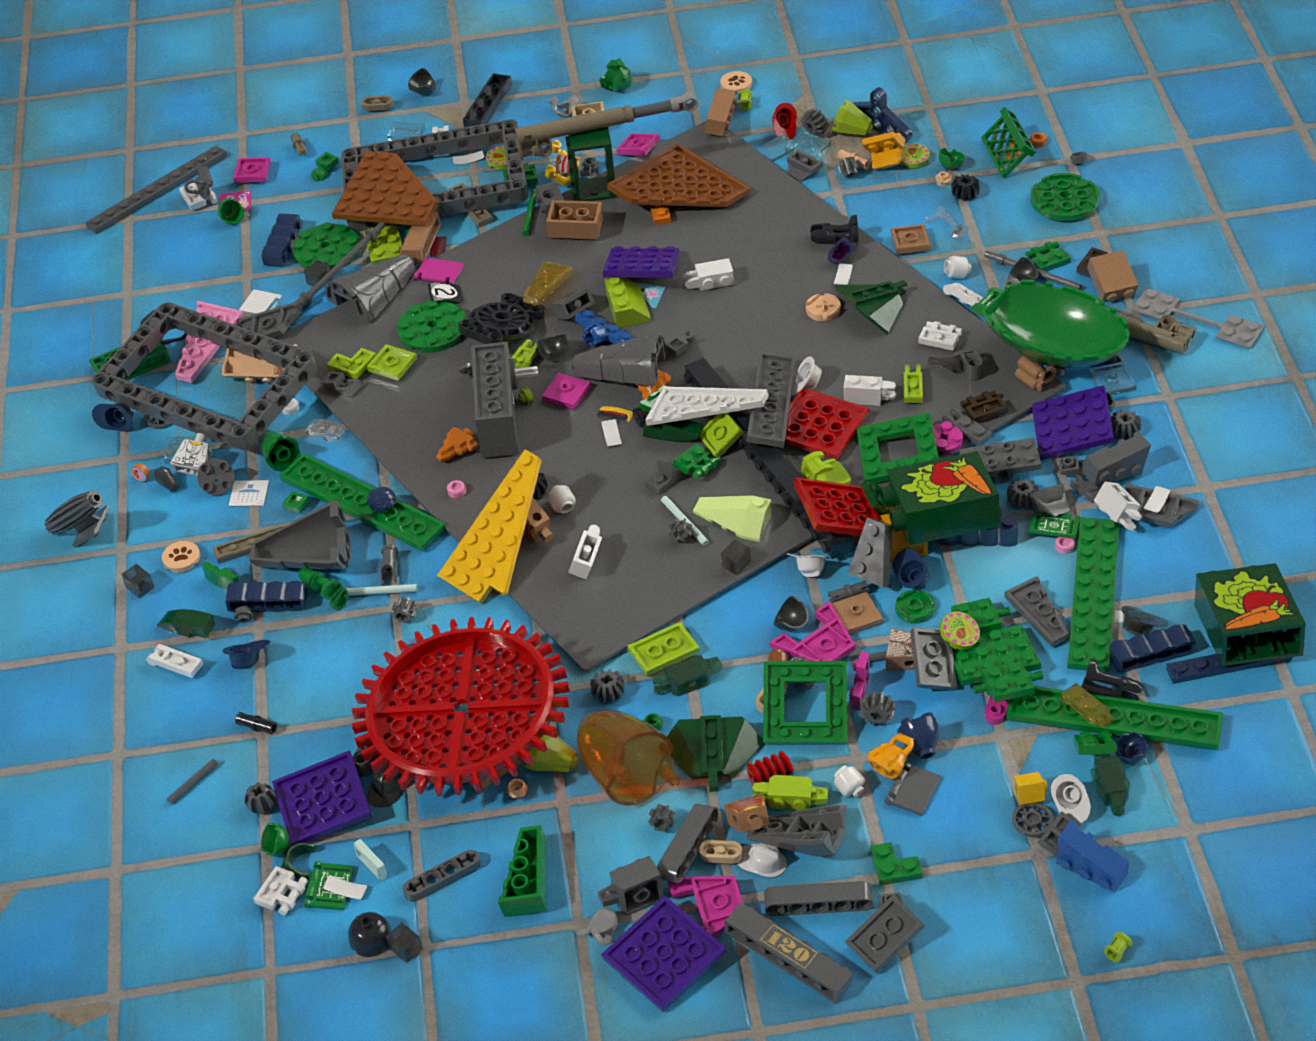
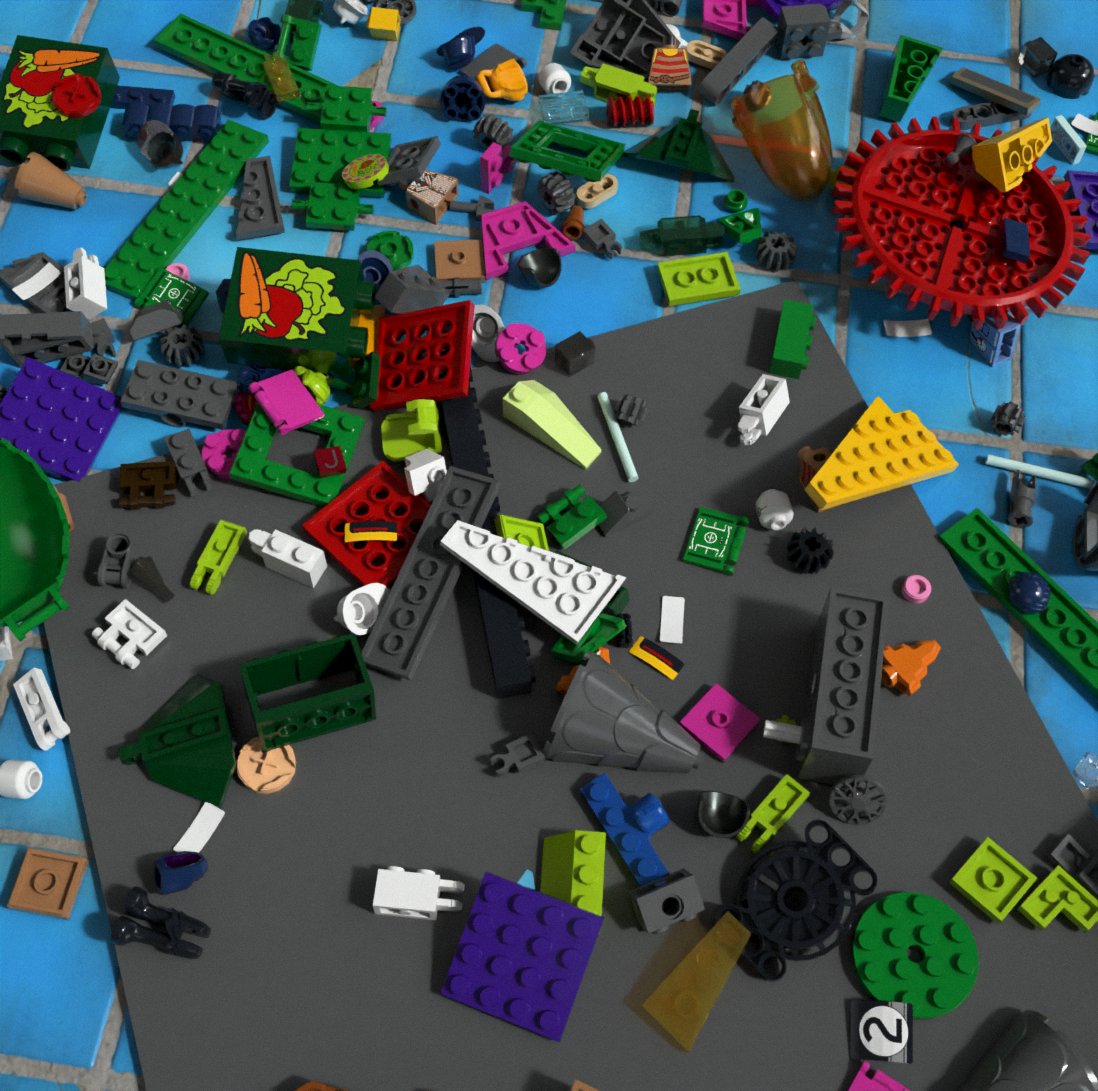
camera: 170 degrees left, 15 degrees up
none -> medium nougat cone [14,152,87,209]
none -> red tile [52,74,102,118]
none -> dark green hose [239,633,376,753]
none -> dark pink piece [248,369,325,435]
none -> dark red tile [313,446,347,478]
none -> sticker [345,521,397,542]
none -> white brick [404,449,447,502]
none -> dark blue piece [436,26,485,71]
none -> dark pink plate [495,323,546,375]
none -> clear light blue plate [539,90,589,125]
none -> dark grey plate [582,219,622,259]
none -> green piece [683,506,750,576]
none -> green wing [717,208,762,244]
none -> green brick [769,299,816,379]
none -> dark grey piece [945,133,977,165]
none -> dark tan tile [950,67,1041,115]
none -> yellow wedge [972,118,1052,192]
none -> dark blue tile [1001,218,1030,263]

